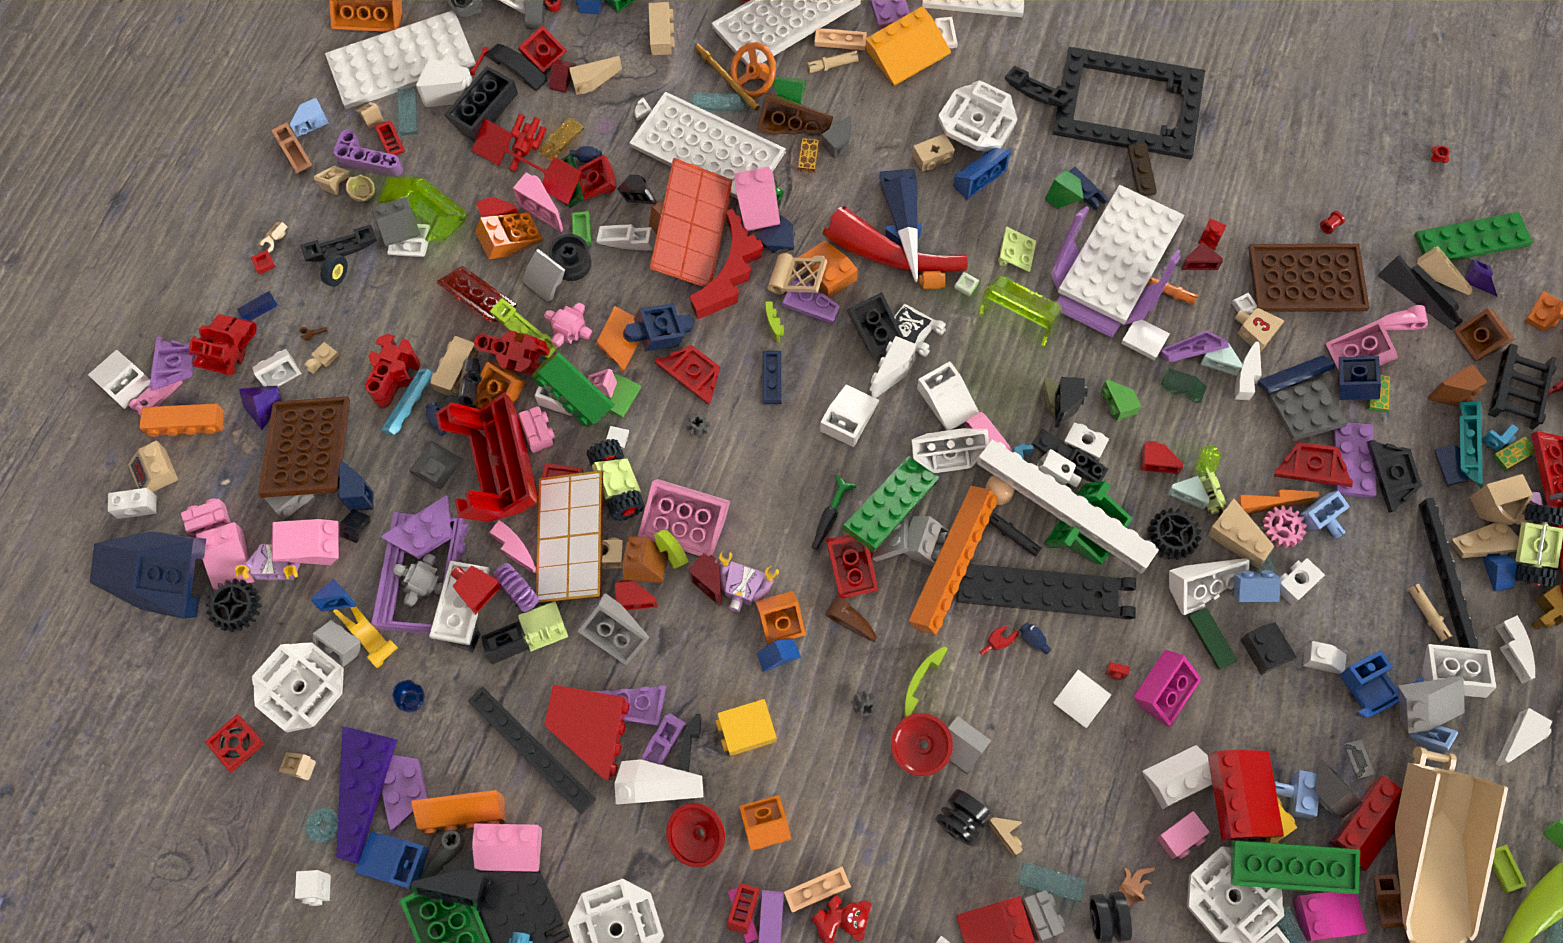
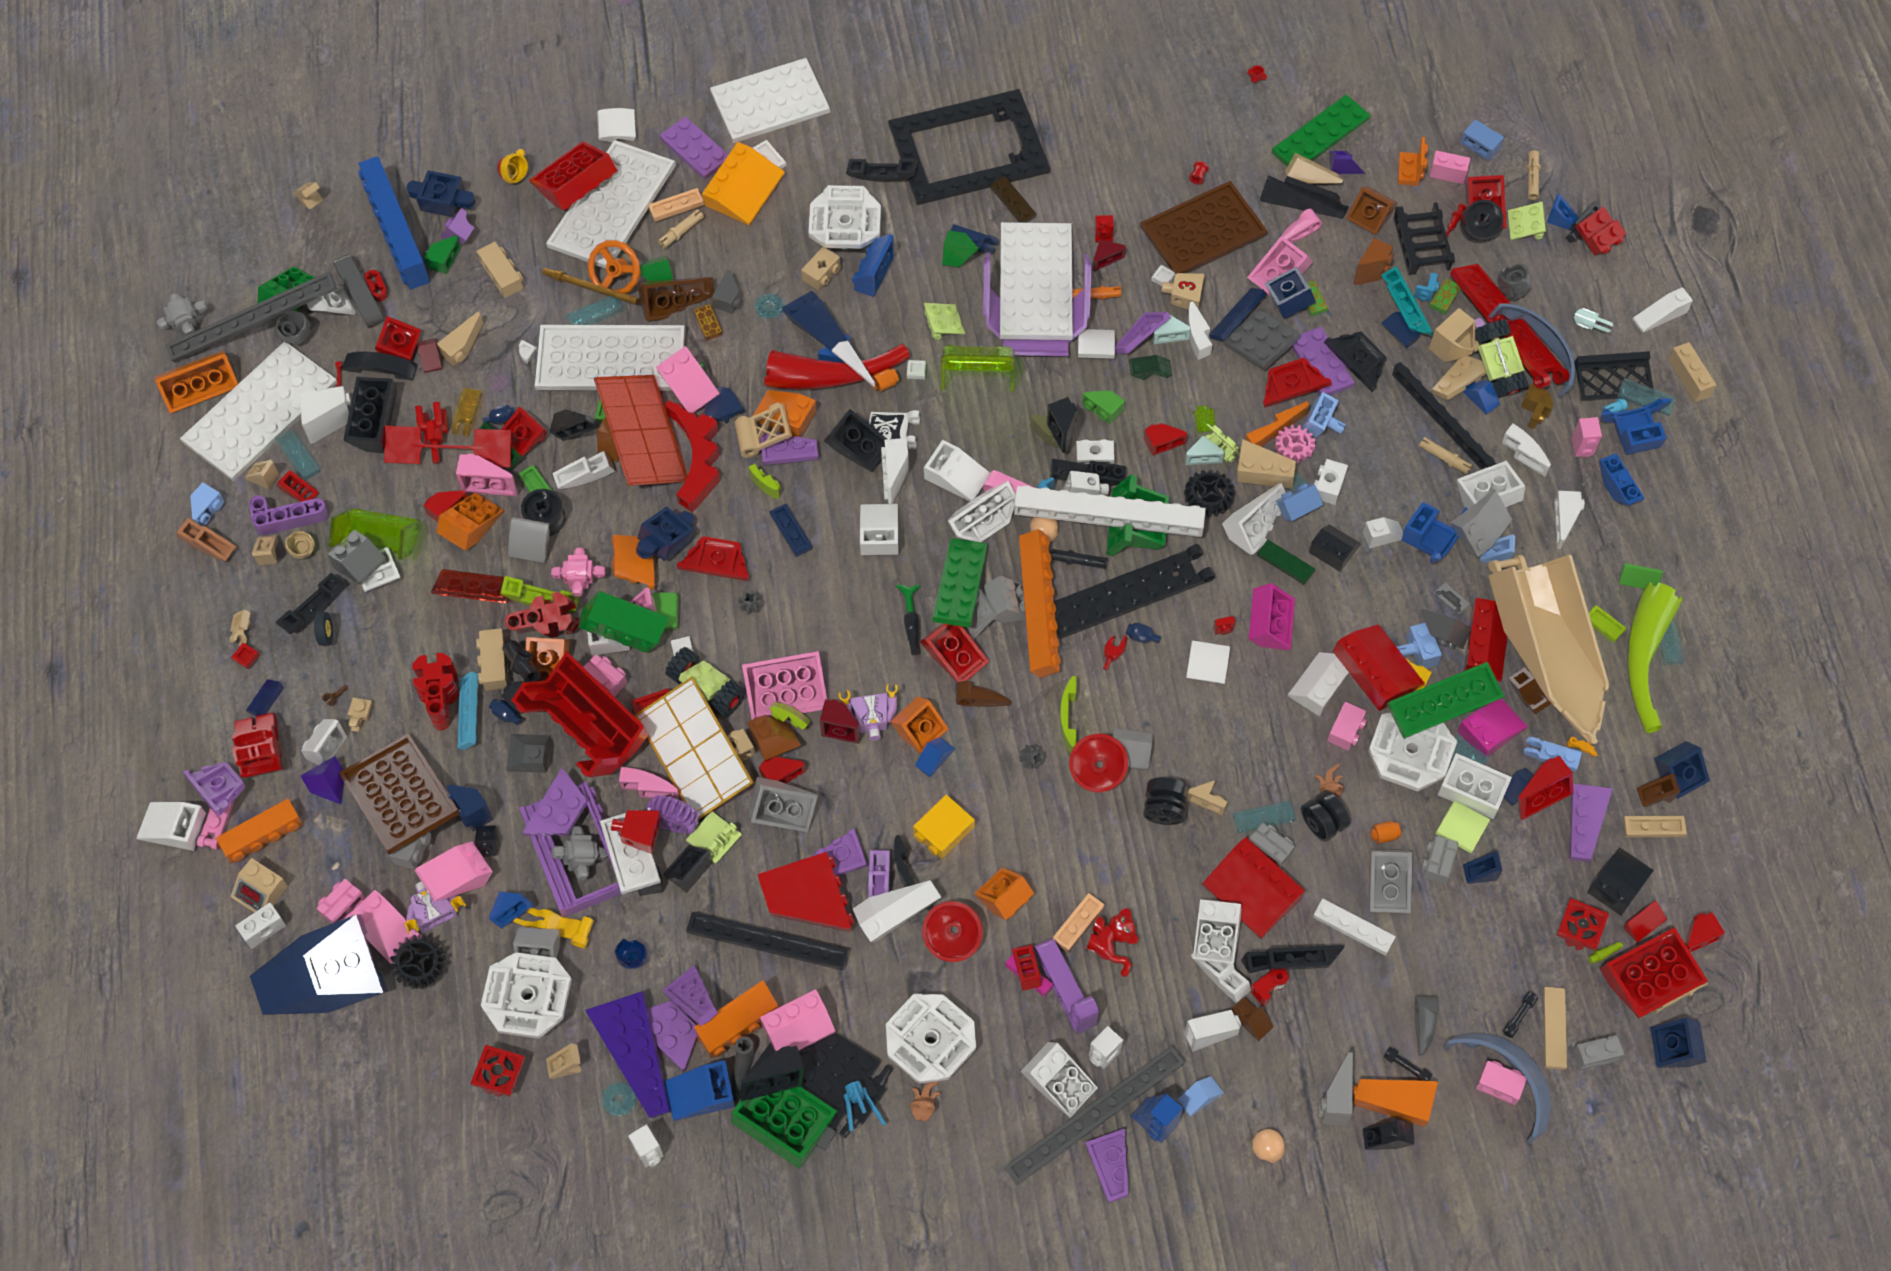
camera: 30 degrees left, 5 degrees down
none -> medium lavender wing [662,965,717,1026]
none -> clear light blue gear [755,292,783,318]

